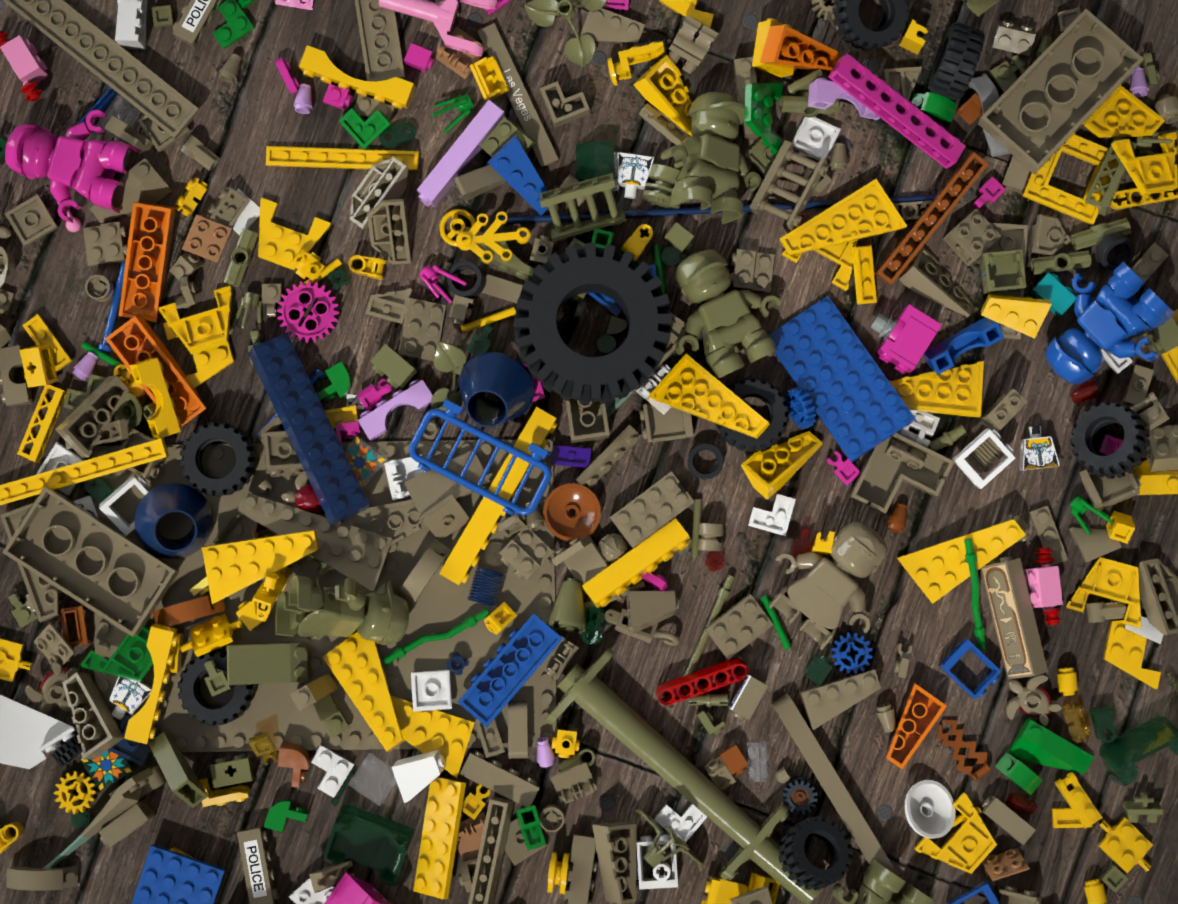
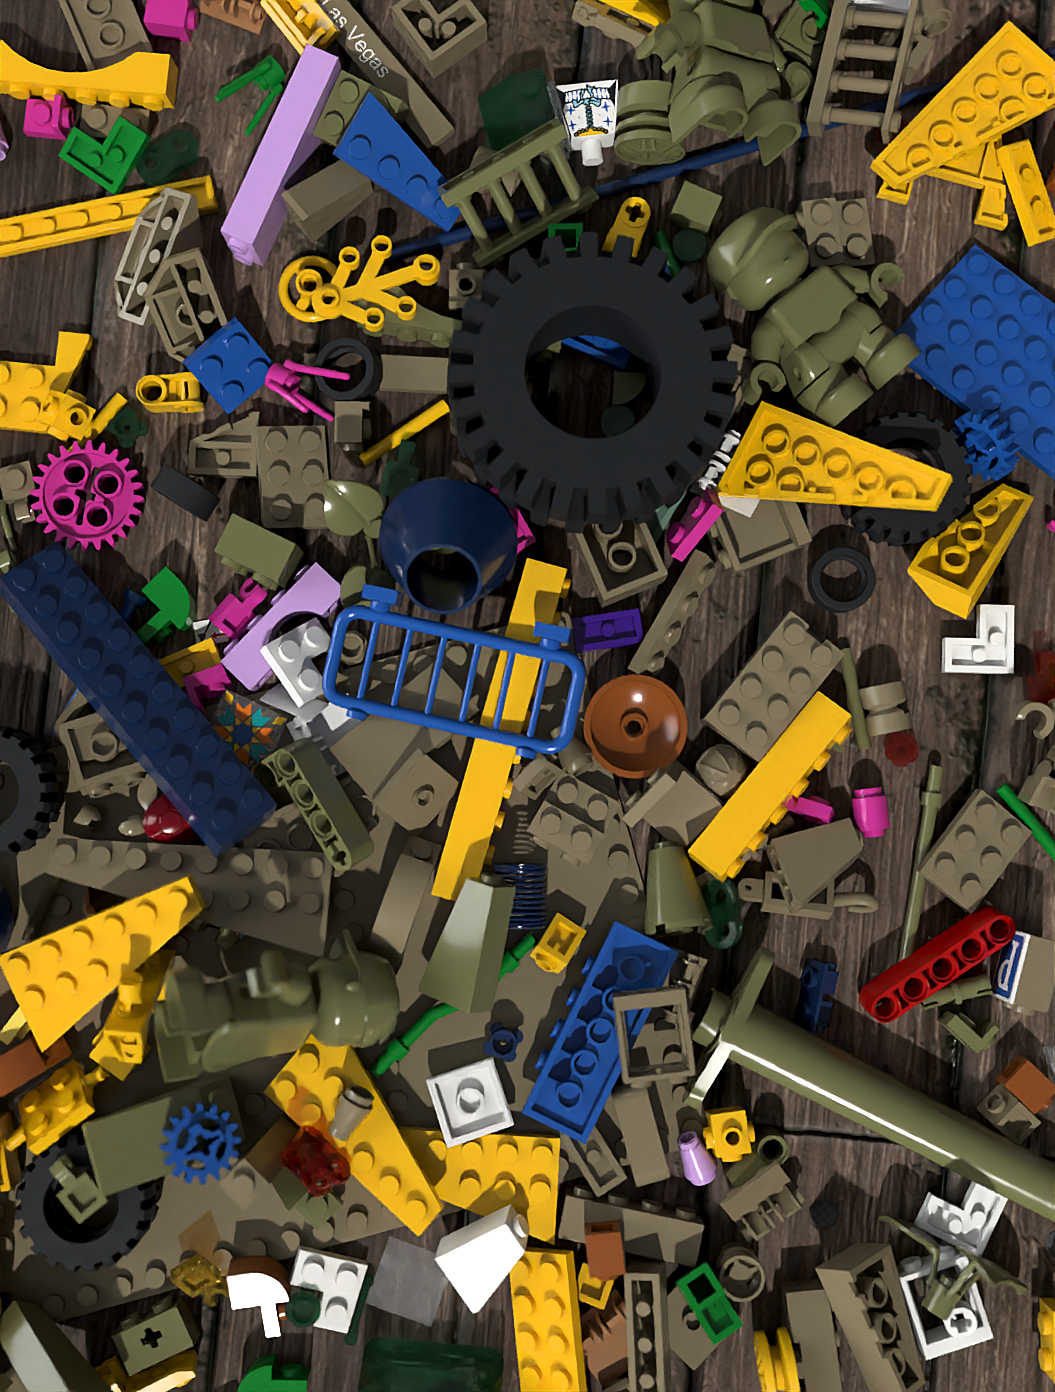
camera: 20 degrees left, 0 degrees up
none -> black tyre [150,464,220,522]
none -> blue gear [159,1102,241,1185]
none -> blue plate [182,317,274,415]
none -> olive beam [254,737,374,871]
none -> white plate [260,617,331,708]
none -> white sticker [260,683,329,721]
none -> clear red piece [280,1125,351,1197]
none -> clear green plate [286,1291,322,1328]
none -> dark tan cone [329,1084,374,1141]
none -> olive slope [418,872,516,1014]
none -> dark orange brick [584,1220,626,1281]
none -> dark tan window [611,984,696,1088]
none -> dark pink plate [666,487,724,562]
none -> dark blue hinge [794,958,839,1033]
none -> dark pink brick [851,787,891,838]

